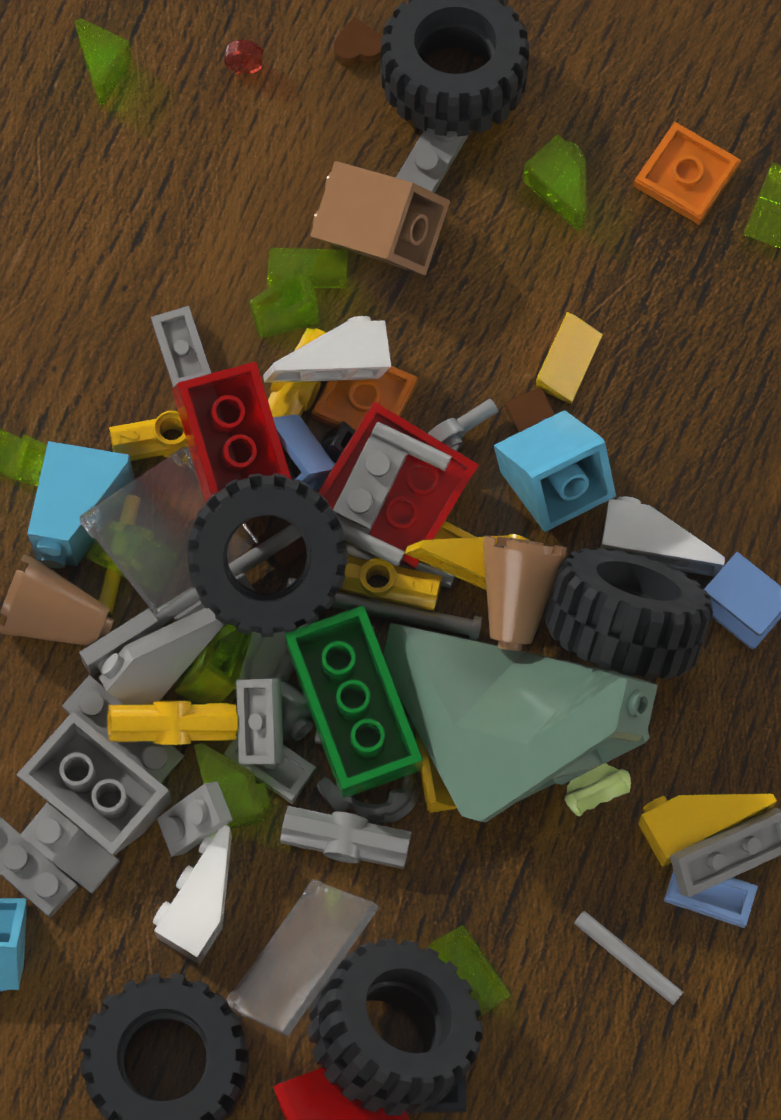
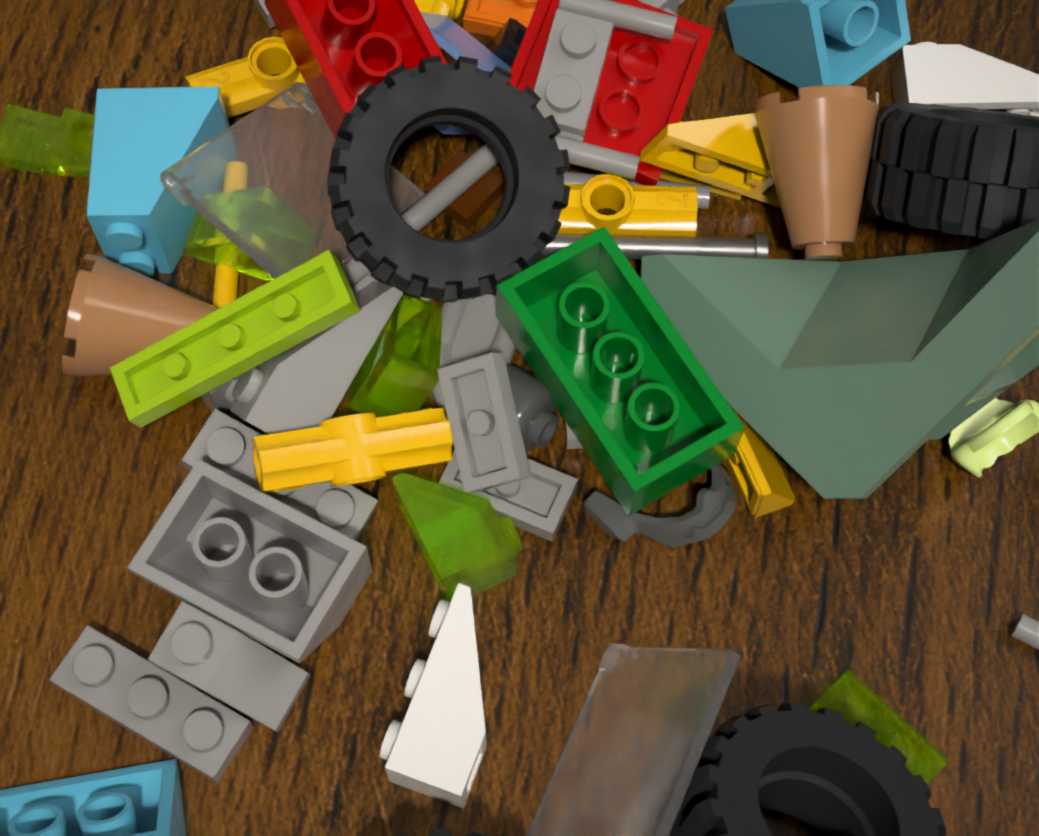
camera: 10 degrees left, 5 degrees down
light grey plate [157,781,233,856] -> none
light grey piece [280,806,411,869] -> none
none -> lime plate [110,250,361,428]

